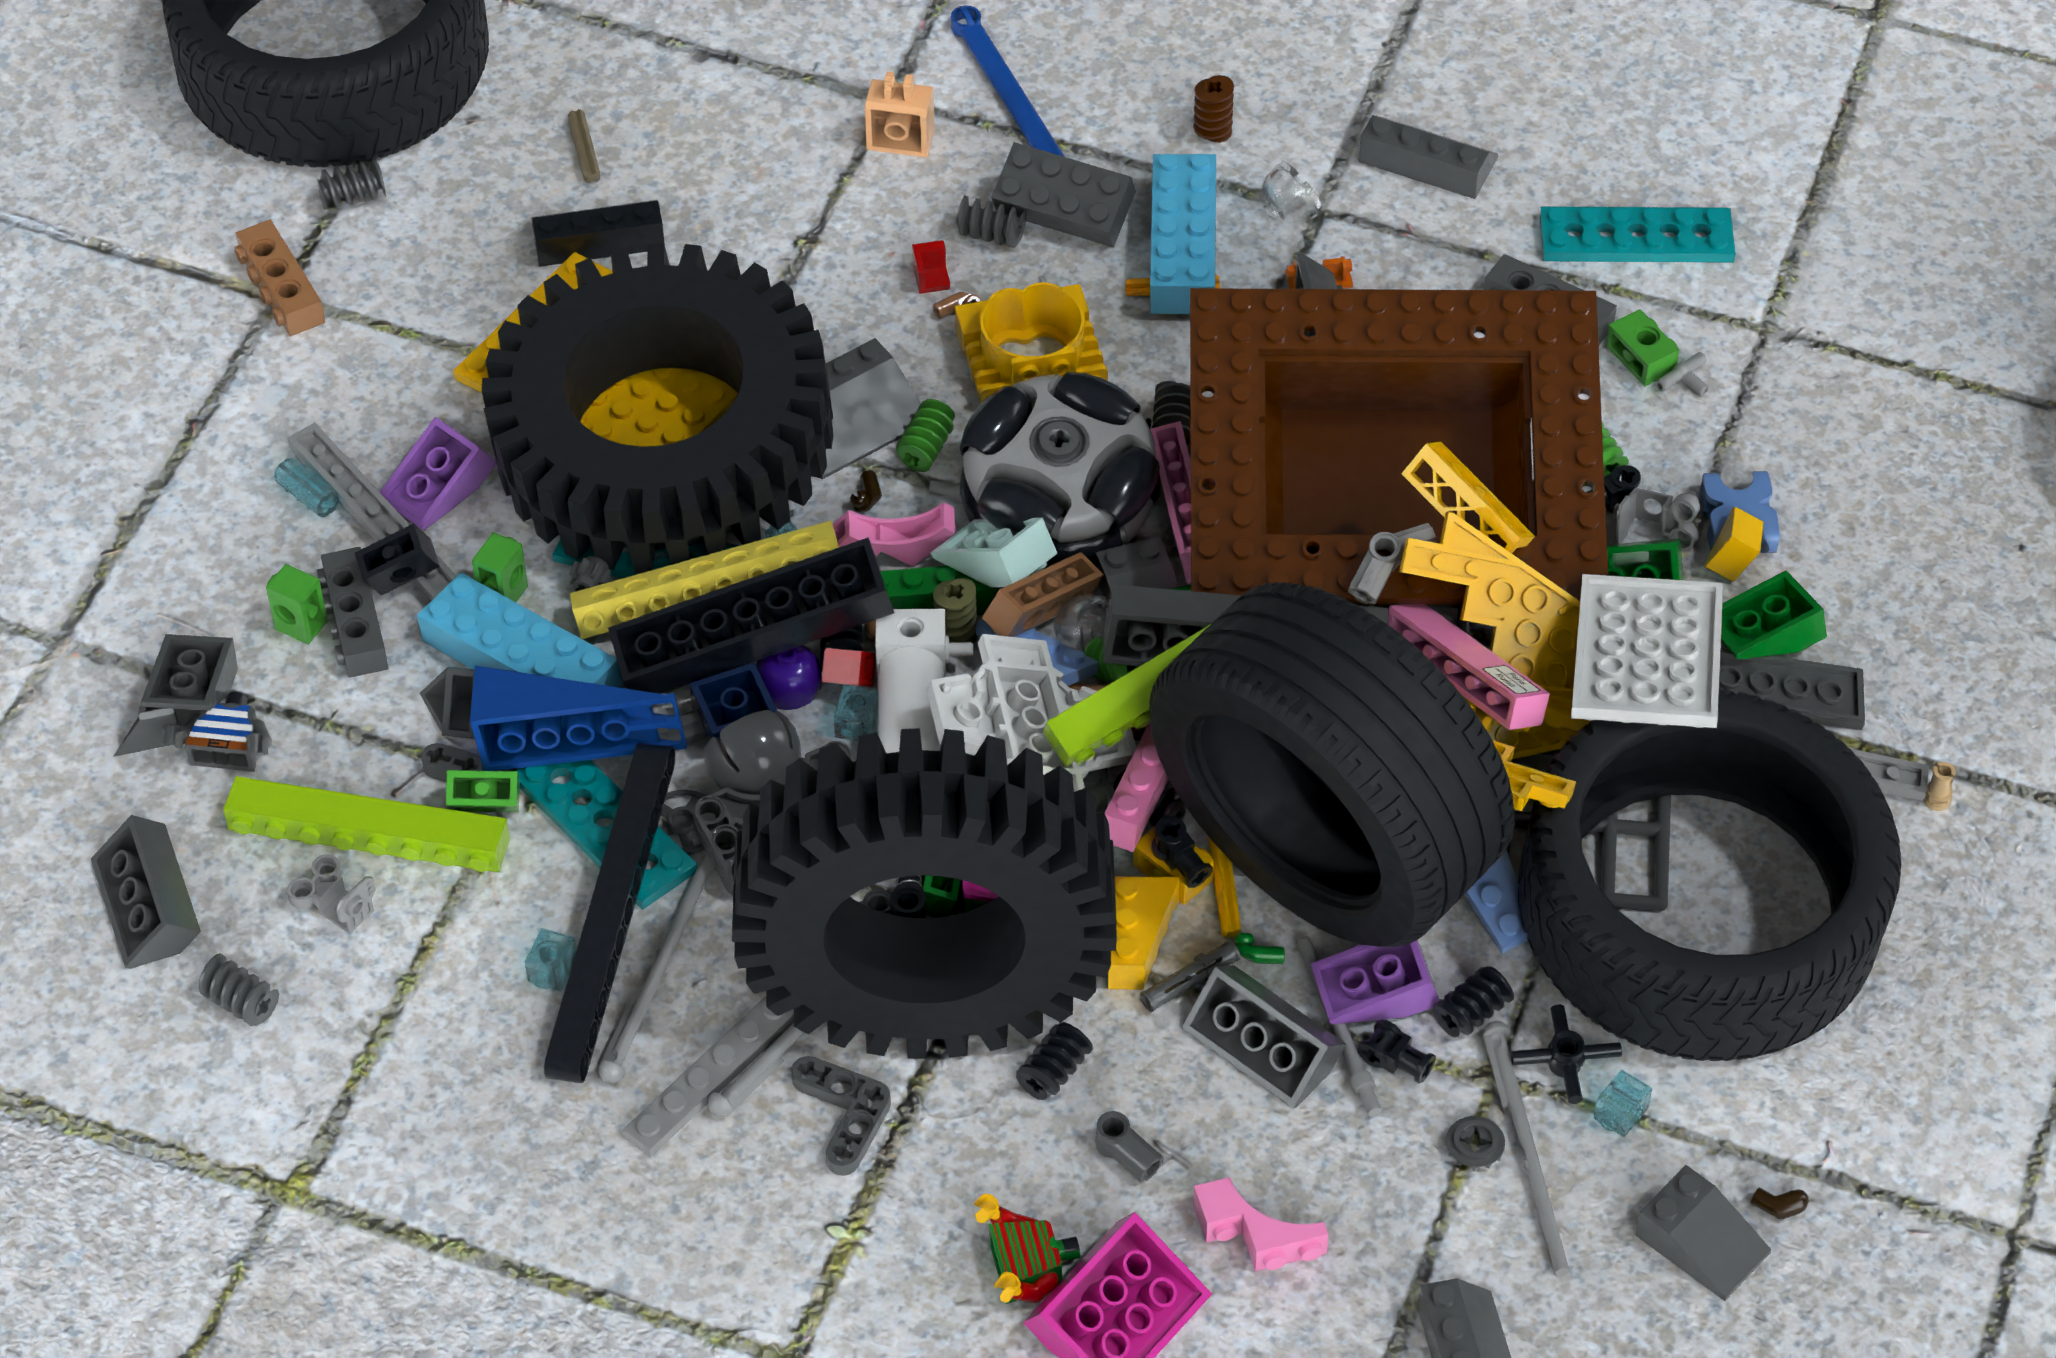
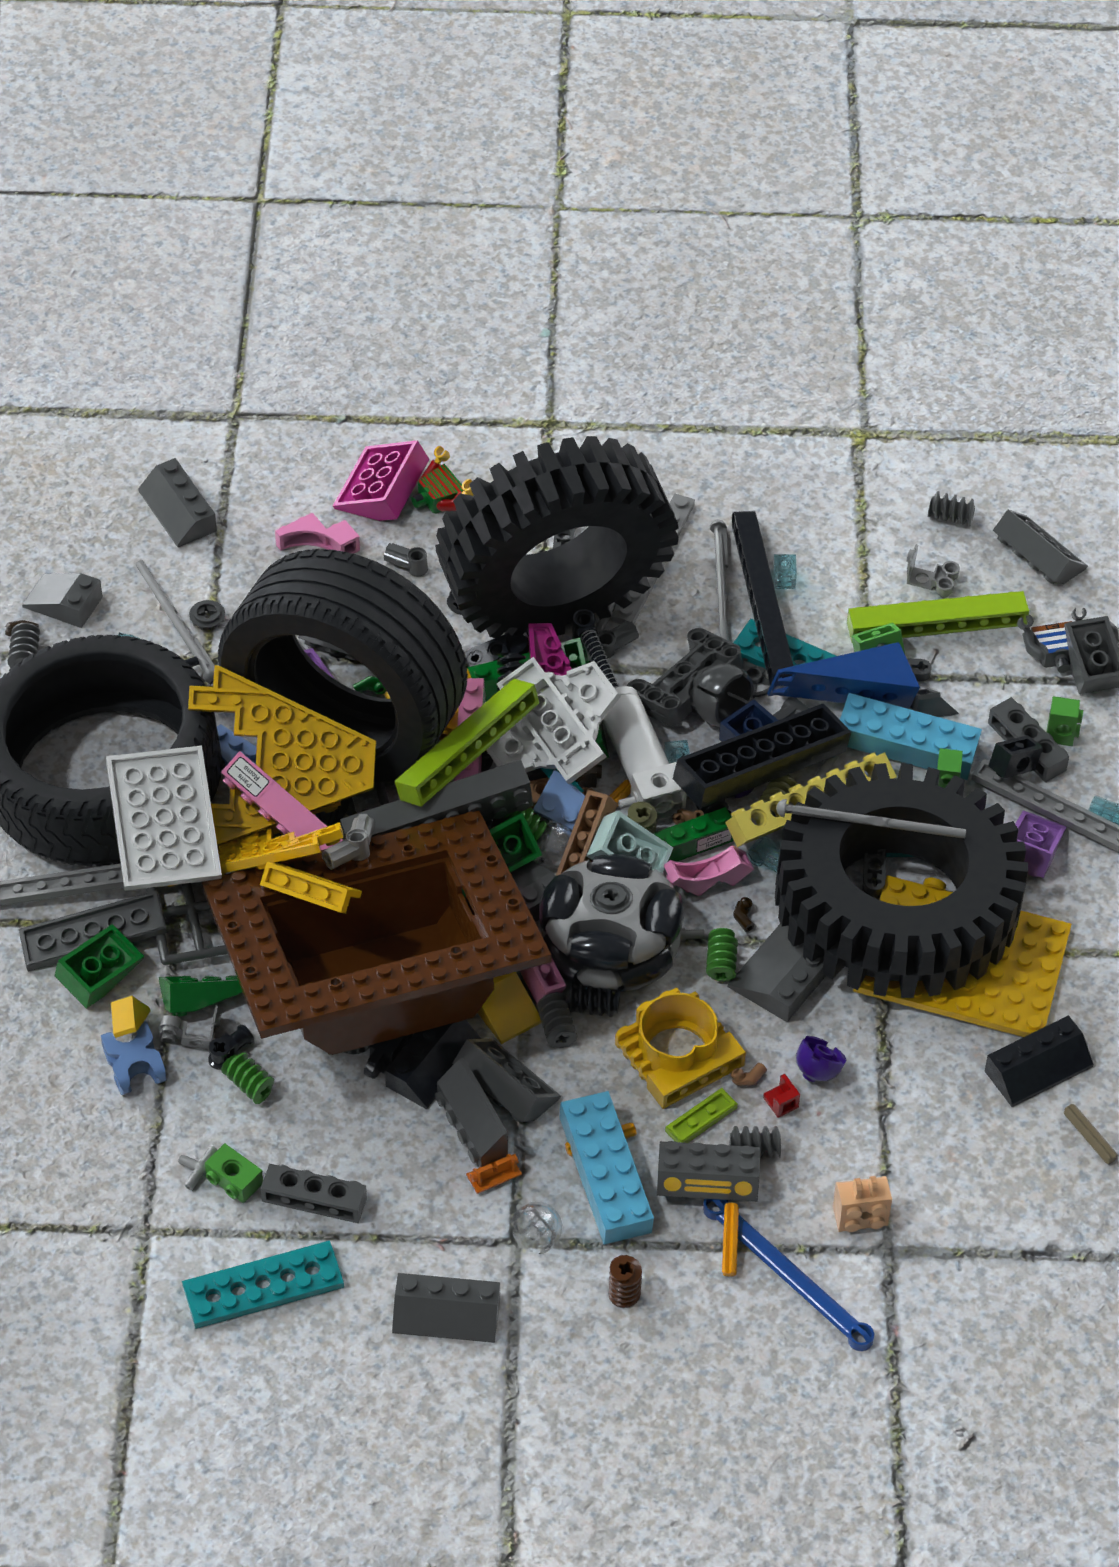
camera: 160 degrees right, 0 degrees up
none -> dark grey piece [7,623,40,668]
none -> lime tile [665,1088,738,1143]
none -> light orange axle [722,1203,739,1277]
none -> light grey bar [776,799,966,839]
none -> dark purple cylinder [796,1036,846,1082]

